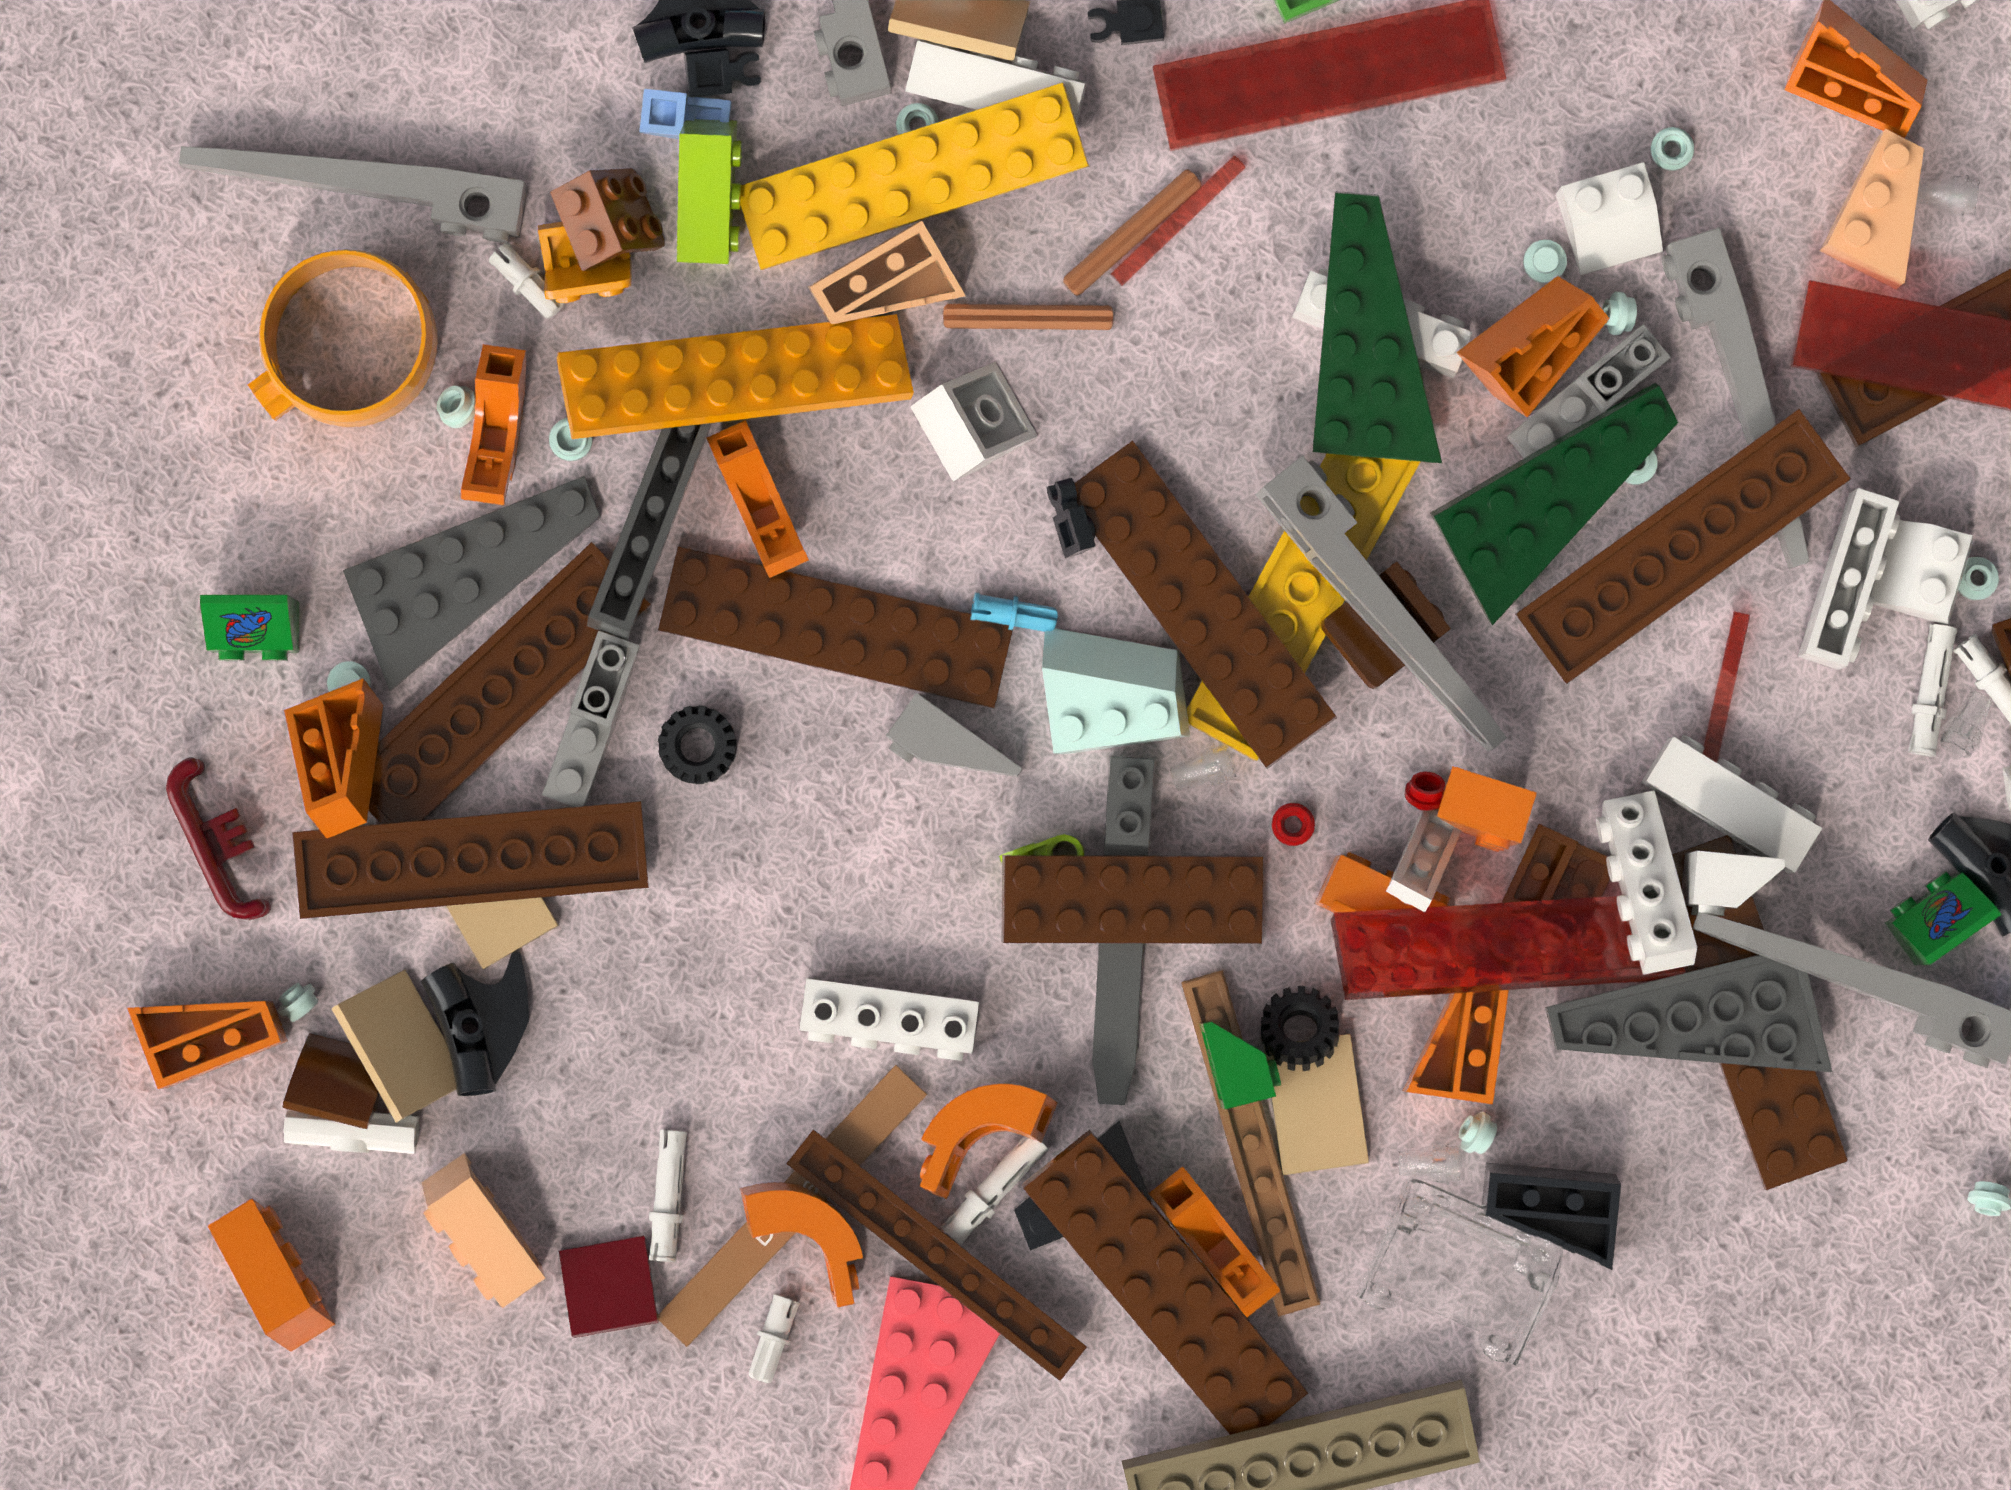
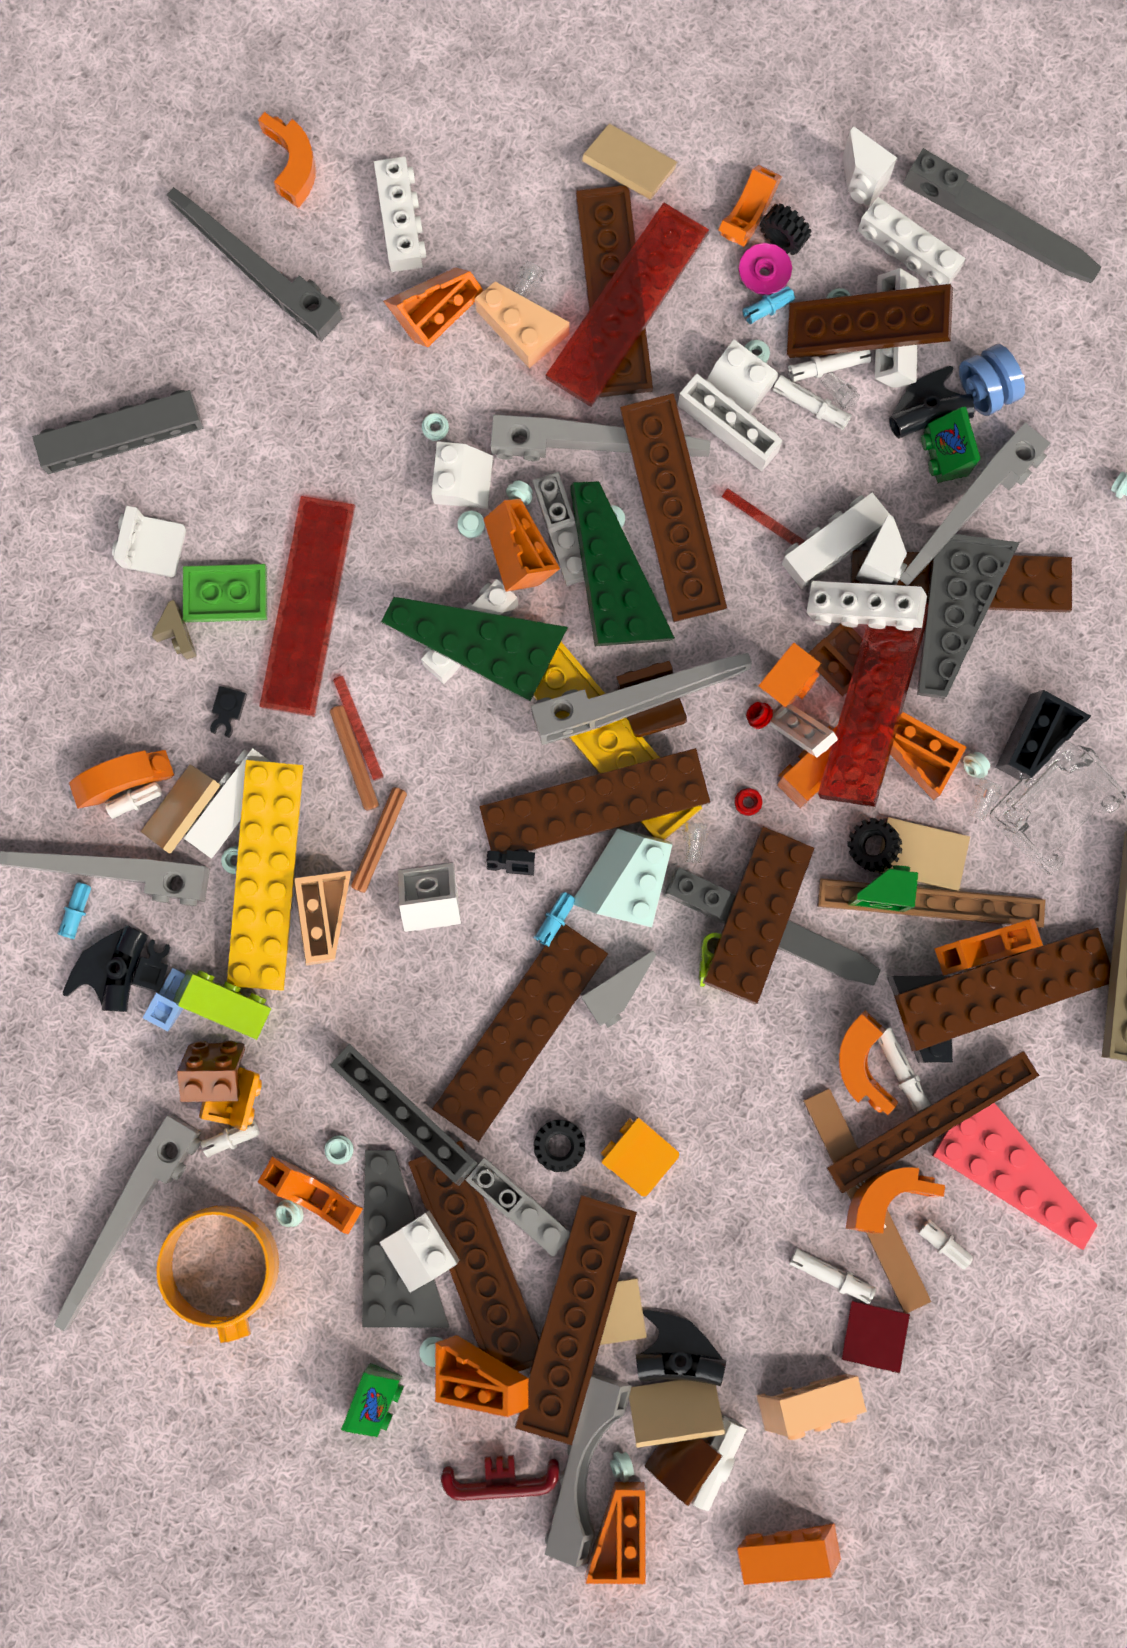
camera: 65 degrees left, 5 degrees down
light orange plate [557,314,914,439] -> none
orange arch [706,420,809,578] -> none
white brick [799,978,979,1061] -> none
none -> white slope [380,1211,459,1292]
none -> light grey arch [544,1375,632,1567]
none -> light orange bracket [600,1117,679,1196]

